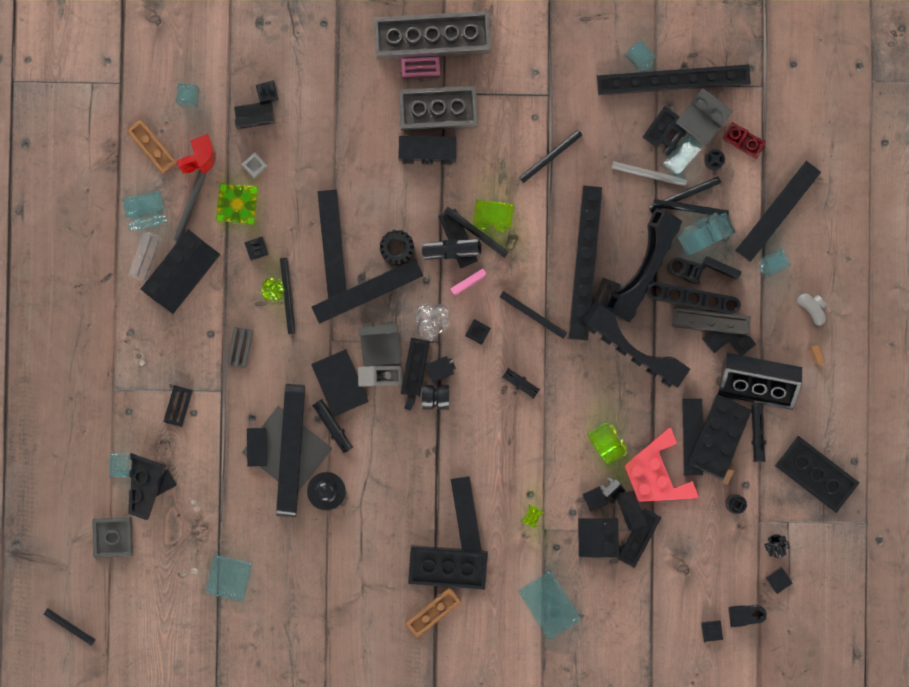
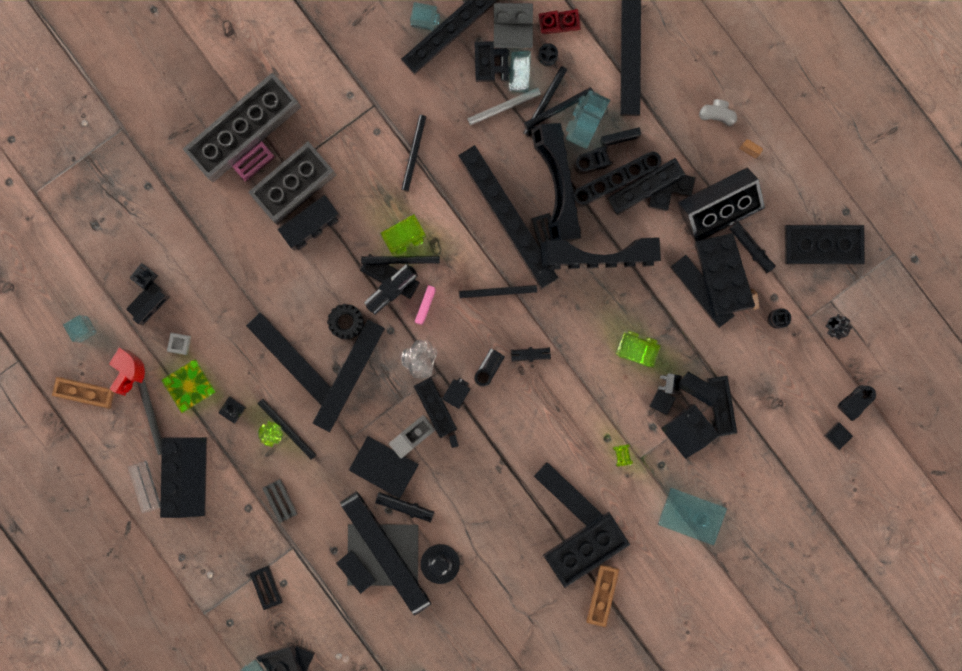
camera: 35 degrees left, 0 degrees up
clear light blue plate [122,191,167,231] -> none
dark grey bracket [359,321,401,367] -> none
black wheel [422,385,449,410] -> none
black tile [465,319,491,345] -> none
coral wing [624,428,699,502] -> none
clear light blue brick [759,248,791,277] -> none
black tile [765,567,793,594] -> none
none -> black piece [474,348,505,387]

